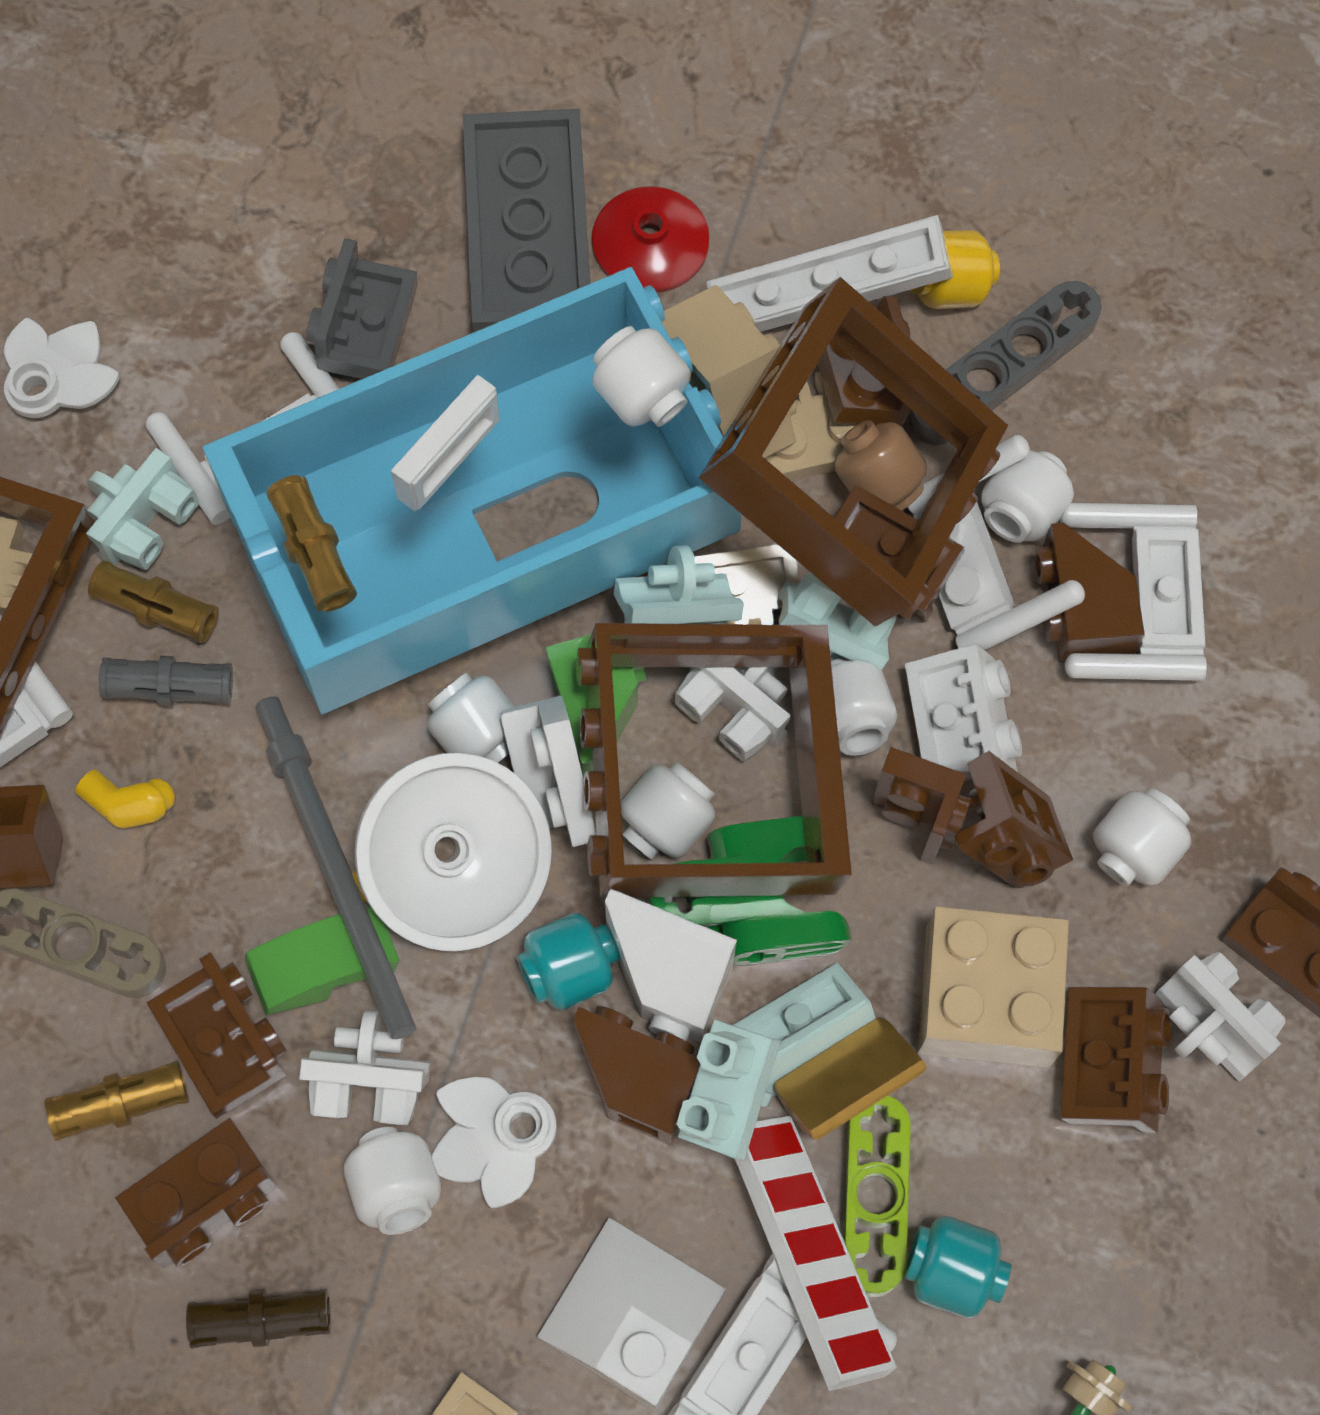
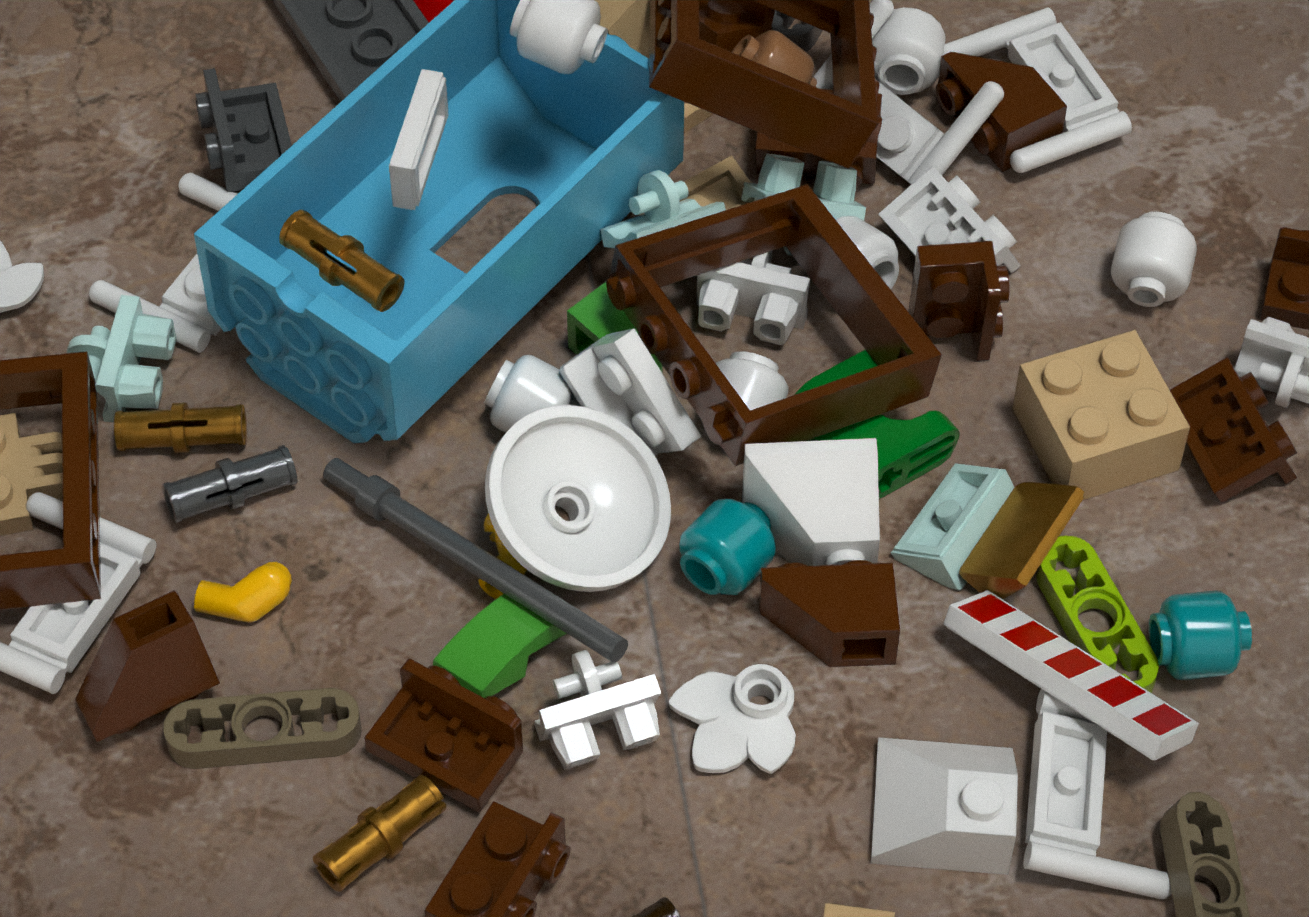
camera: 25 degrees left, 15 degrees down
white head [344,1127,441,1235] -> none
light aqua hips [676,1019,781,1160] -> none
reddish brown bracket [955,751,1073,888] -> none

